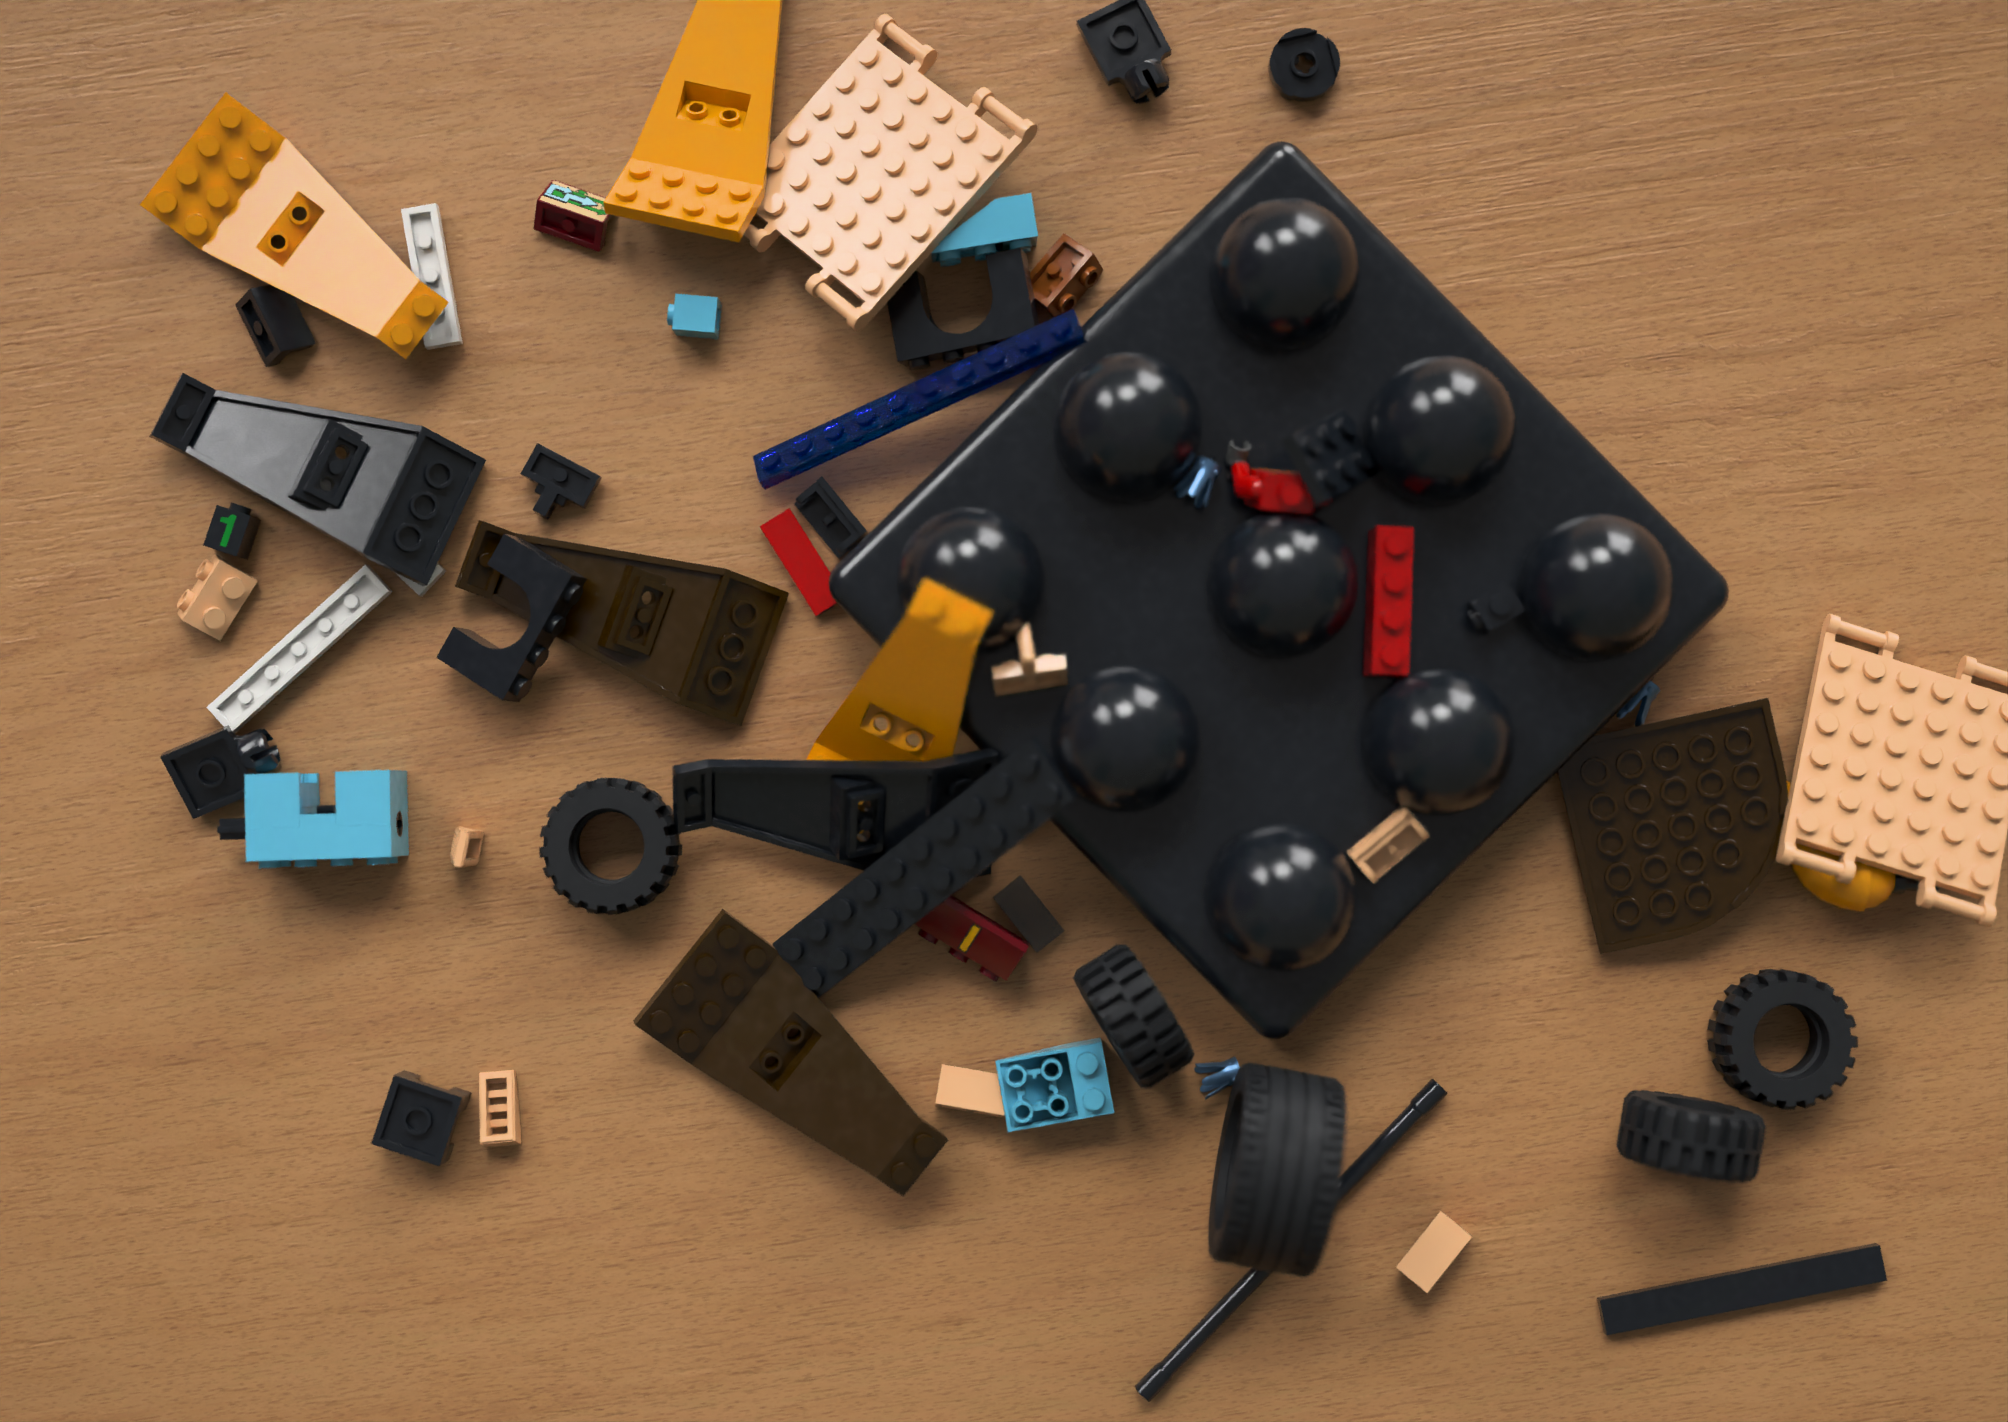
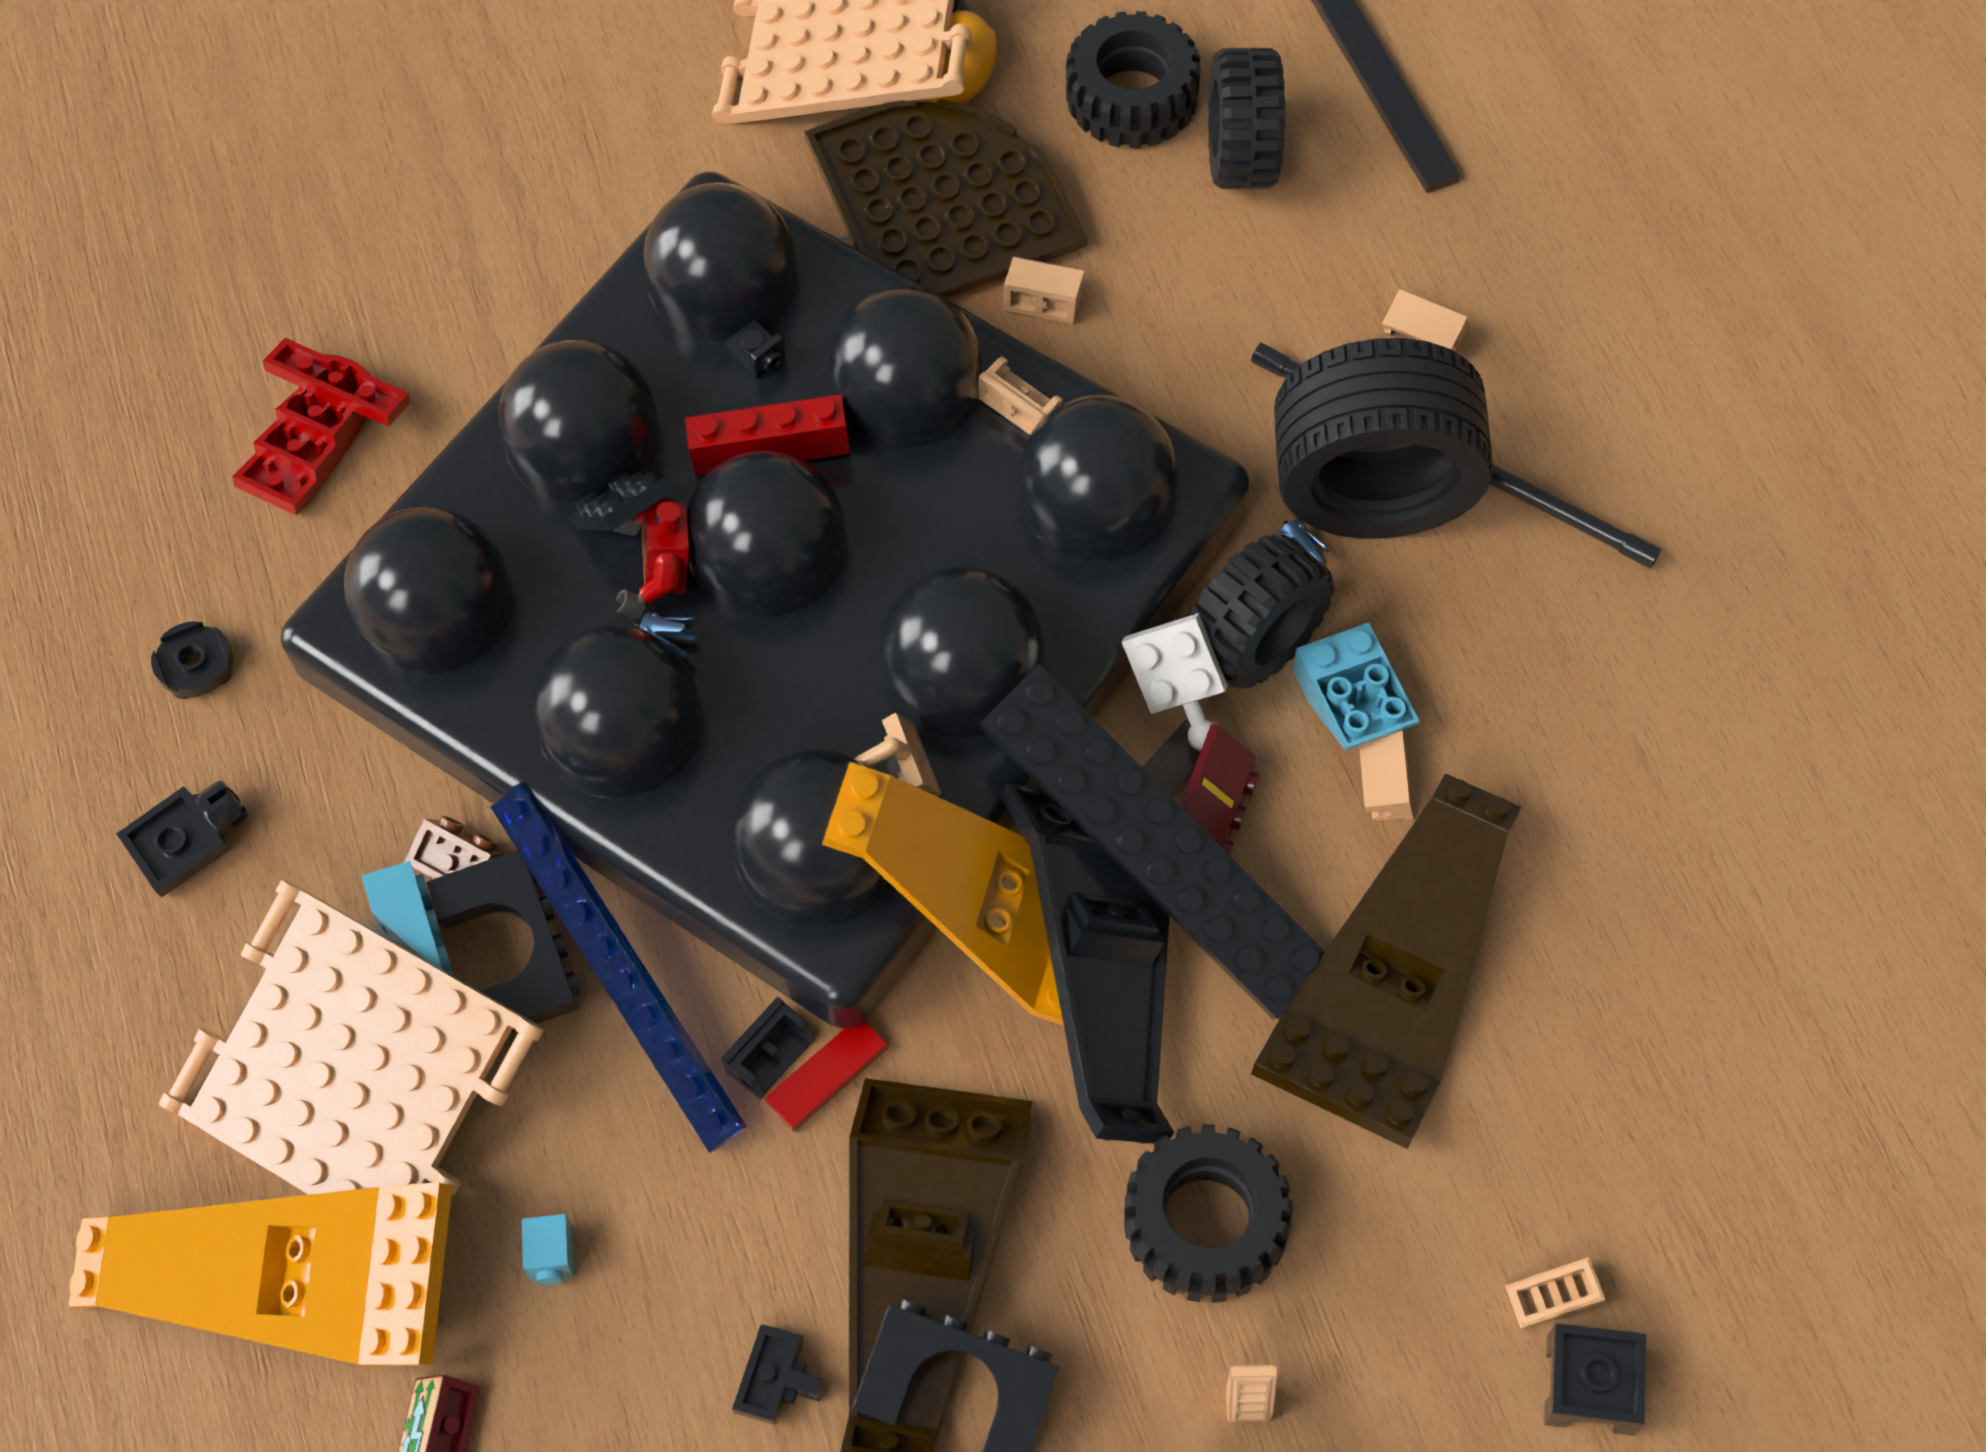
camera: 100 degrees left, 25 degrees down
none -> red slope [232,338,410,516]
none -> light nougat hinge [1003,257,1084,325]
none -> white plate [1122,613,1228,751]

